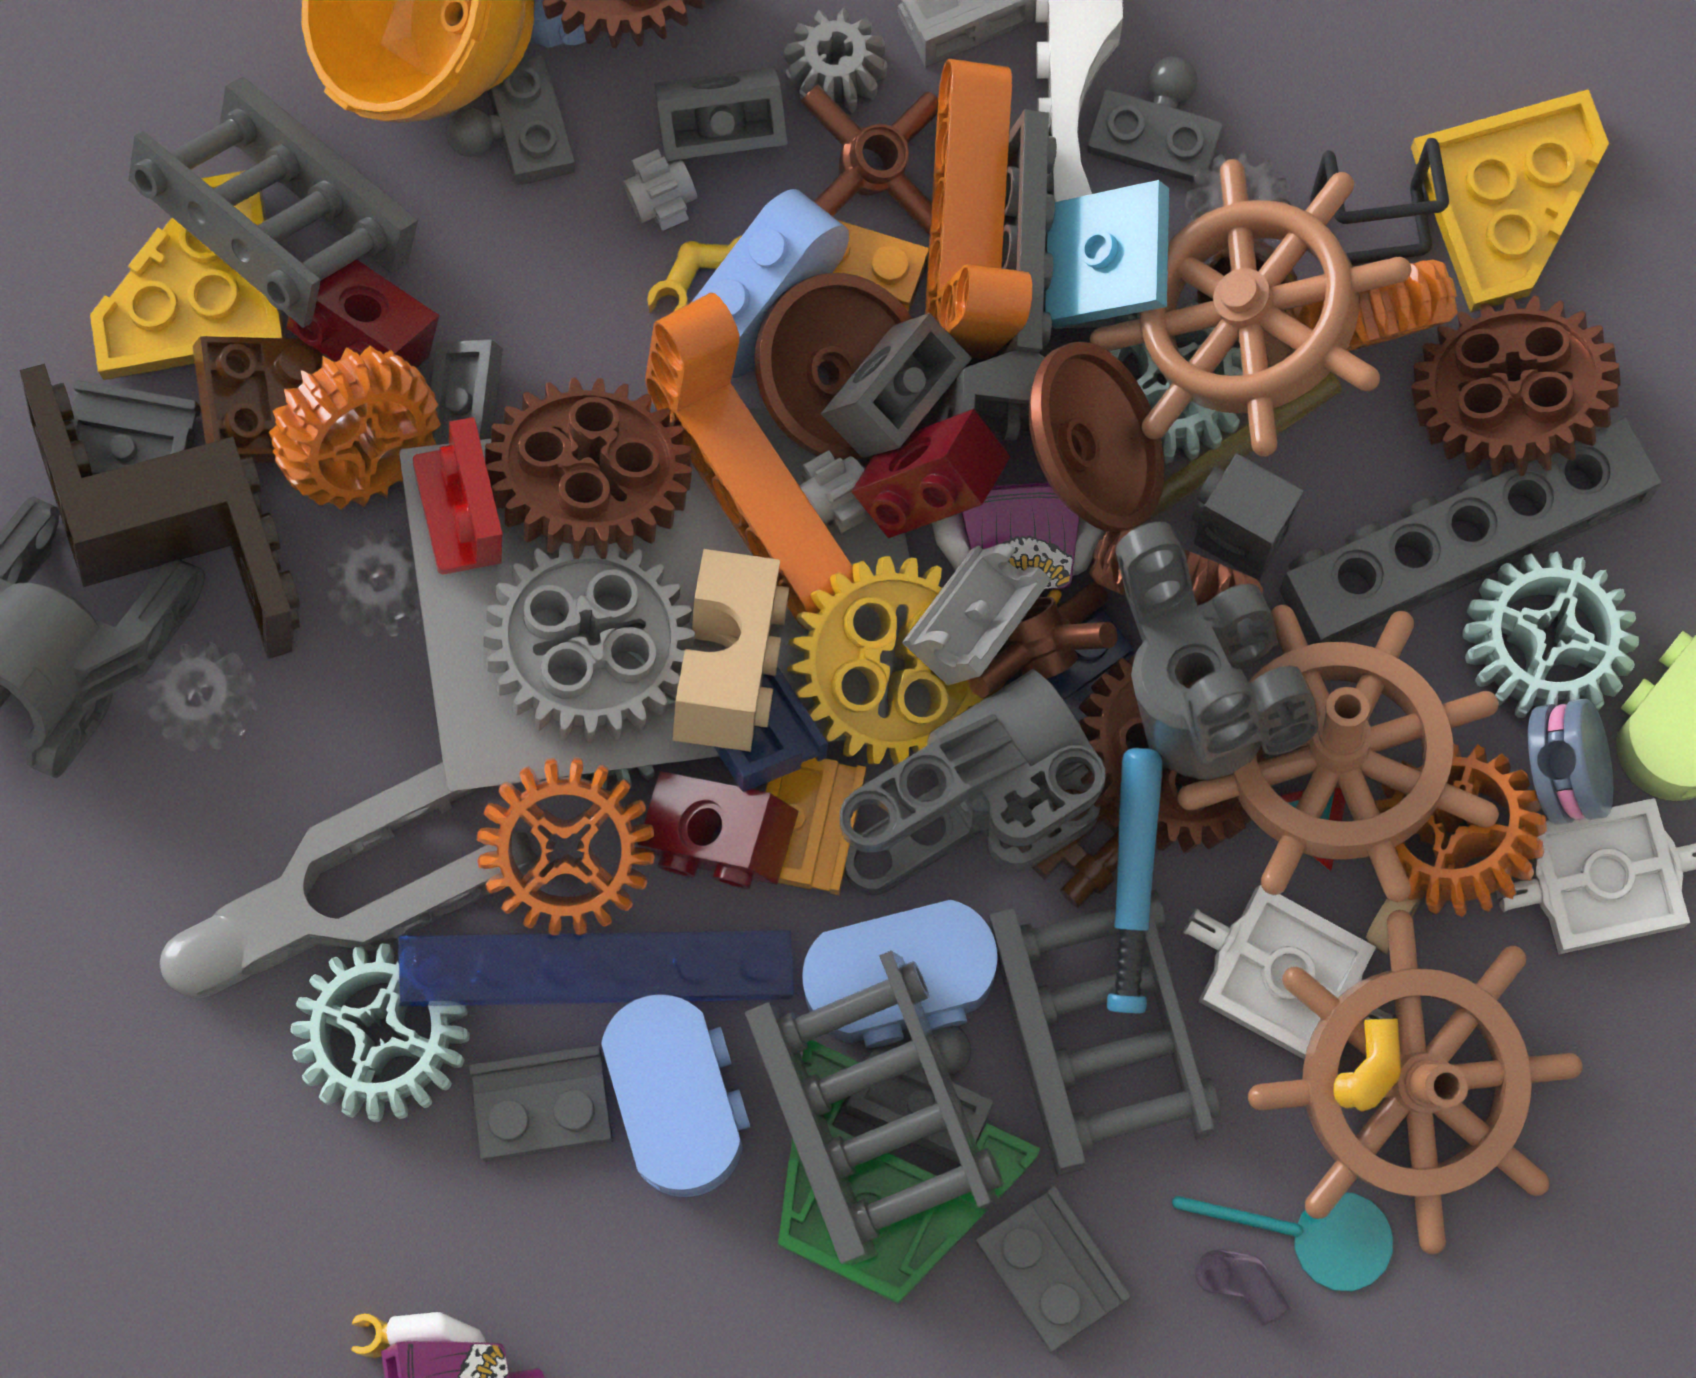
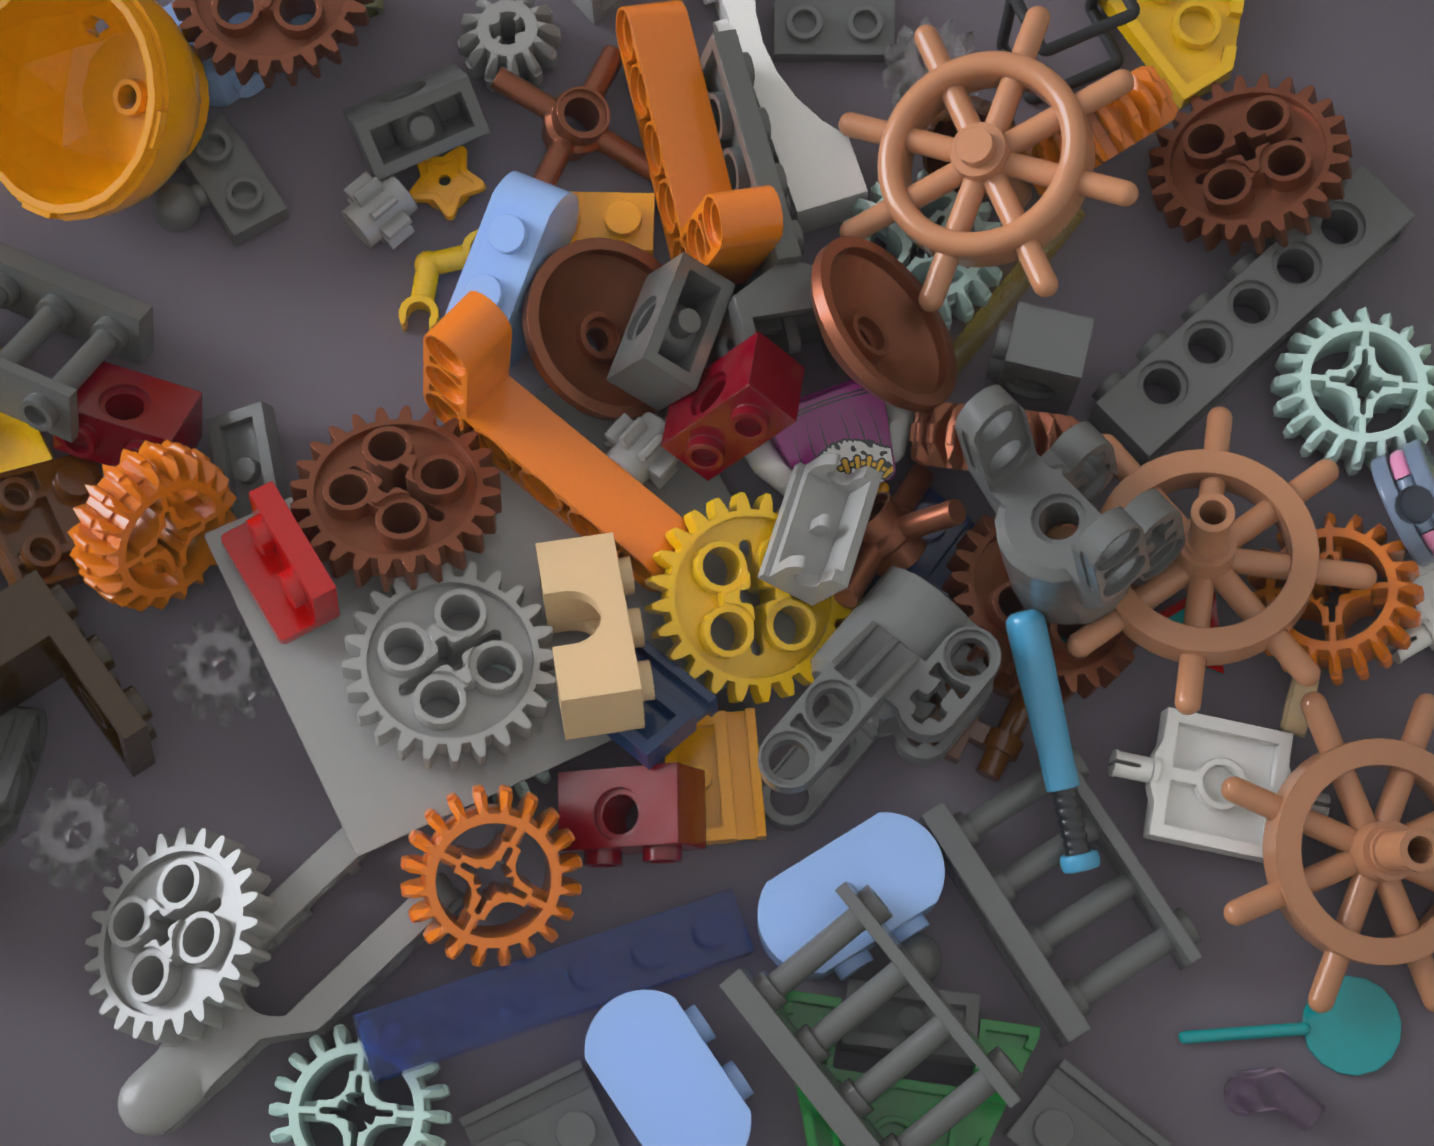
camera: 20 degrees left, 0 degrees up
plate [1045,180,1169,328] -> none
yellow arm [1333,1018,1401,1111] -> none
none -> light grey gear [84,827,277,1047]
none -> light orange plate [409,145,486,221]

